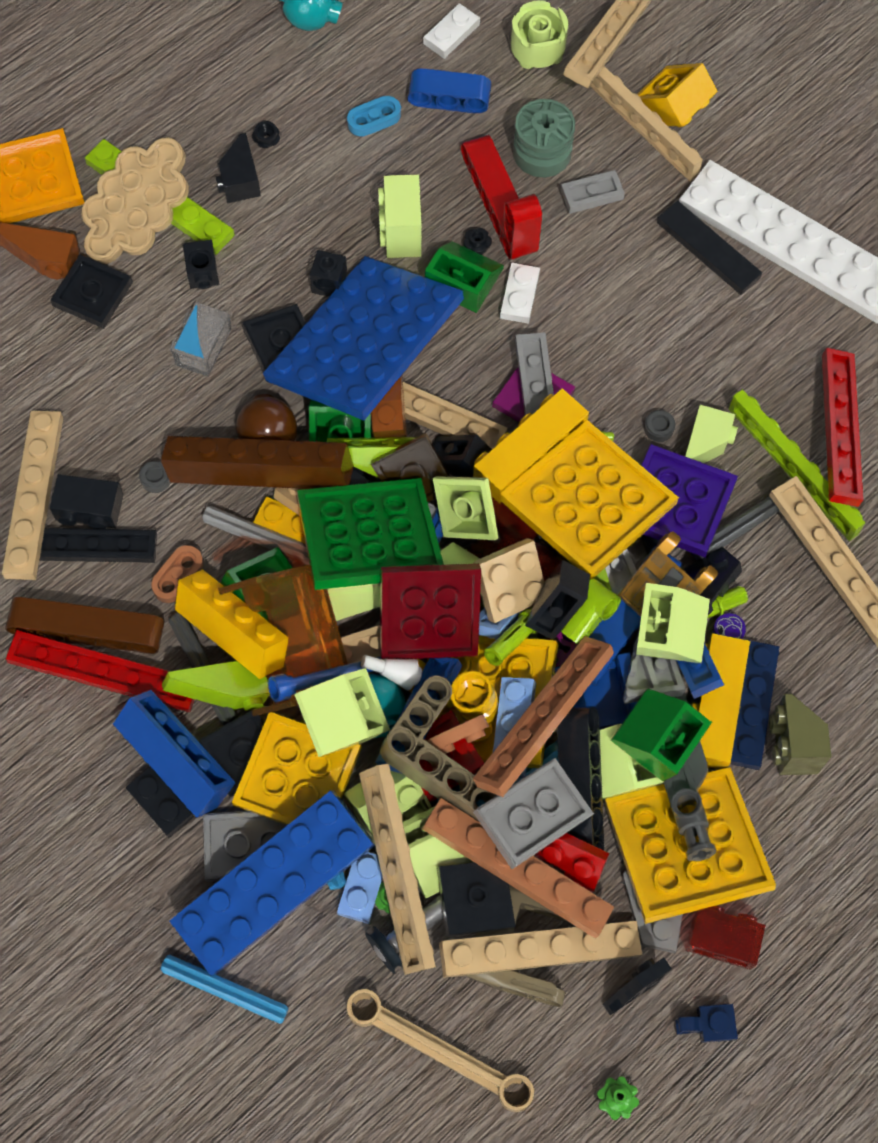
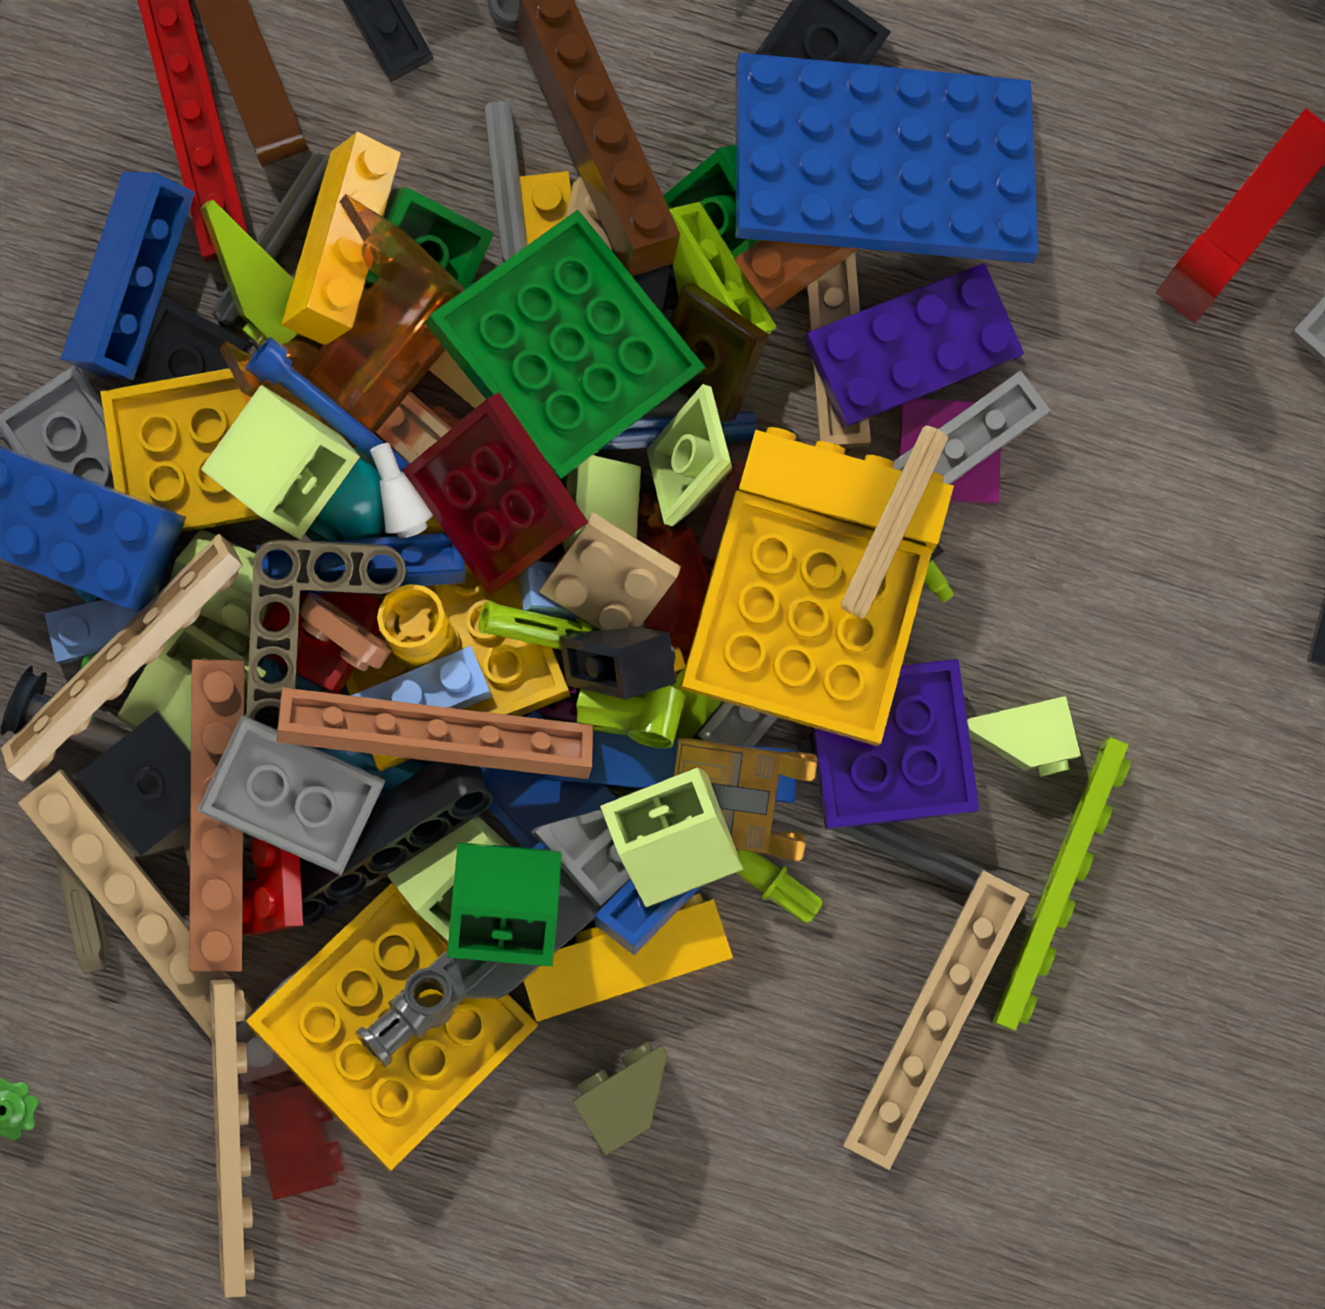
camera: 60 degrees right, 15 degrees up
black plate [125,766,194,838] -> none
nougat plate [151,545,204,603] -> none
reddish brown brick [236,394,297,441] -> none
black brick [310,250,347,297] -> none
yellowish green brick [378,175,421,258] -> none
green slope [425,241,504,313] -> none
black slope [432,434,492,477] -> none
black plate [463,228,492,255] -> none
white plate [500,263,540,324] -> none
black wing [602,957,672,1016] -> none
dark grey tile [644,410,675,442] -> none
dark blue plate [675,1004,738,1043] -> none
black wing [682,547,742,615] -> none
dark purple tile [713,613,746,639] -> none
dark blue plate [730,640,780,770] -> none
red plate [822,348,864,507] -> none
none -> tan plate [209,978,254,1298]
none -> dark purple plate [803,263,1024,429]
none -> tan axle [841,426,948,618]

